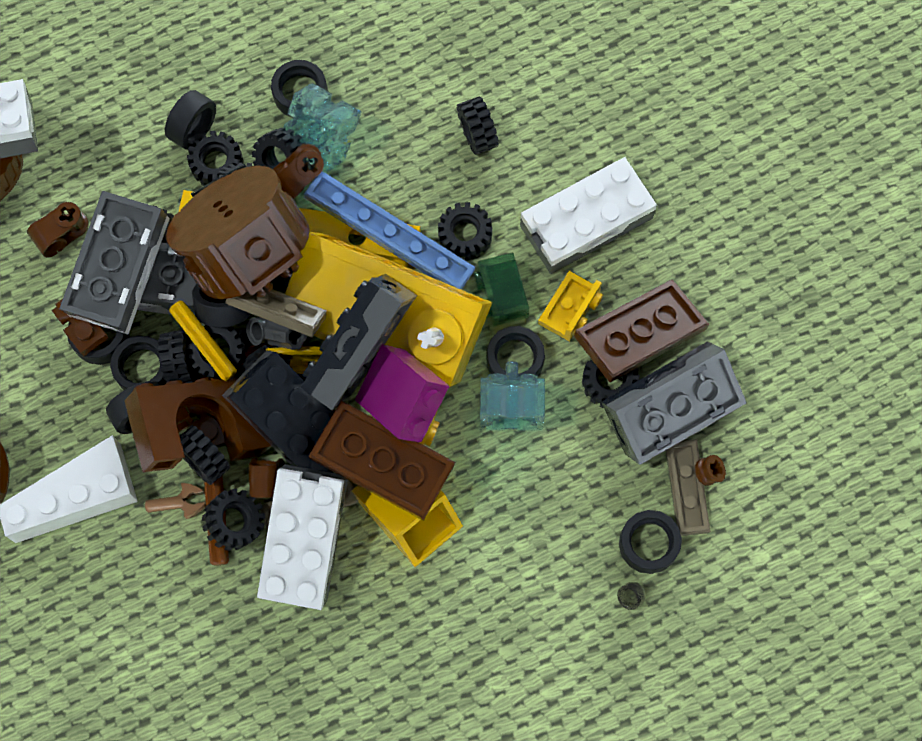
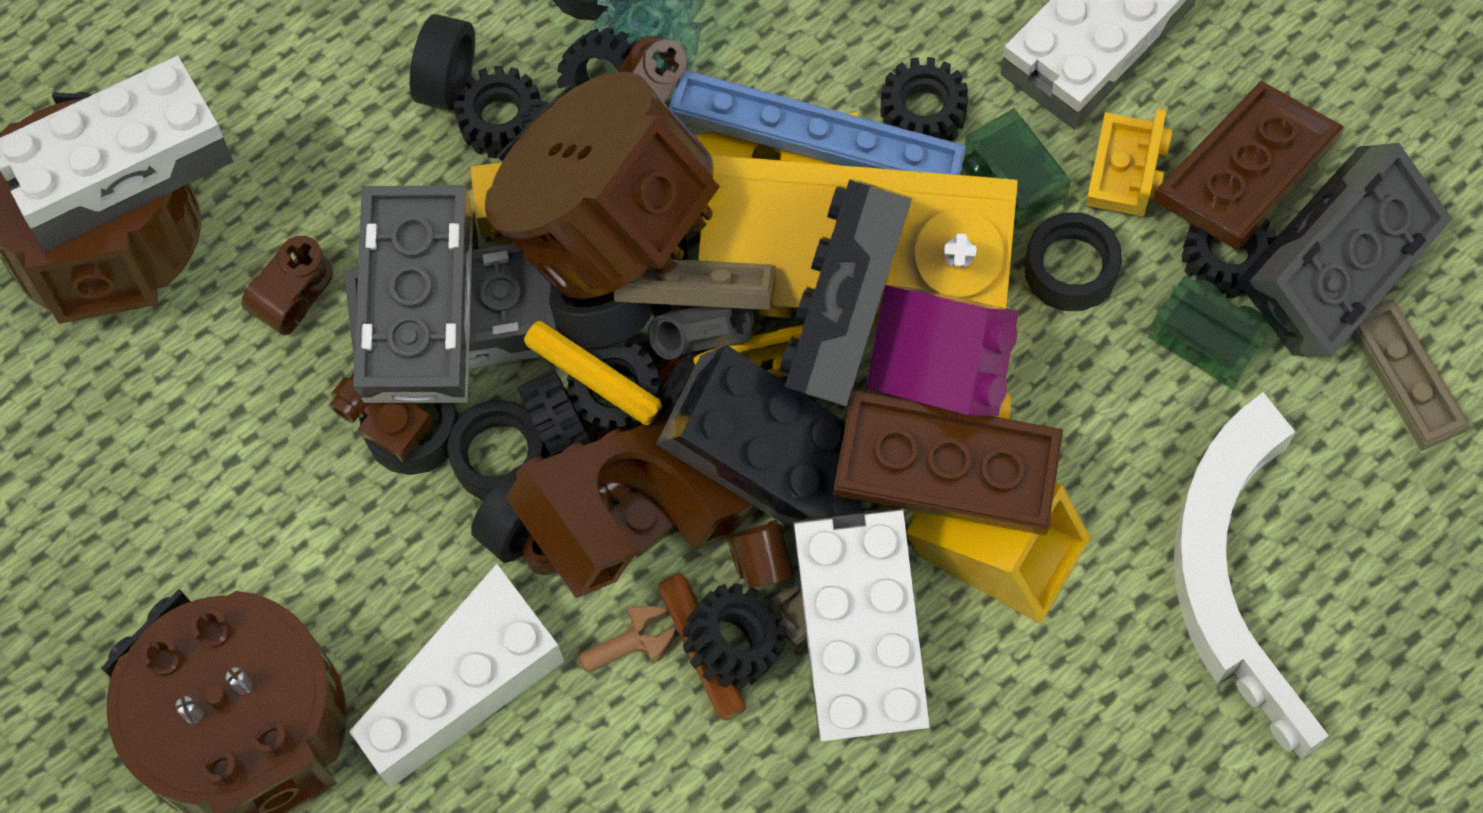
camera: 15 degrees left, 5 degrees down
black tyre [179,425,231,485] -> none
clear light blue brick [480,361,545,431] -> none
clear smoke hinge [617,582,646,610] -> none
black tyre [619,510,682,574] -> none
reddish brown bush [695,455,726,486] -> none
none -> clear green brick [1148,276,1273,390]
none -> white arch [1174,392,1329,760]

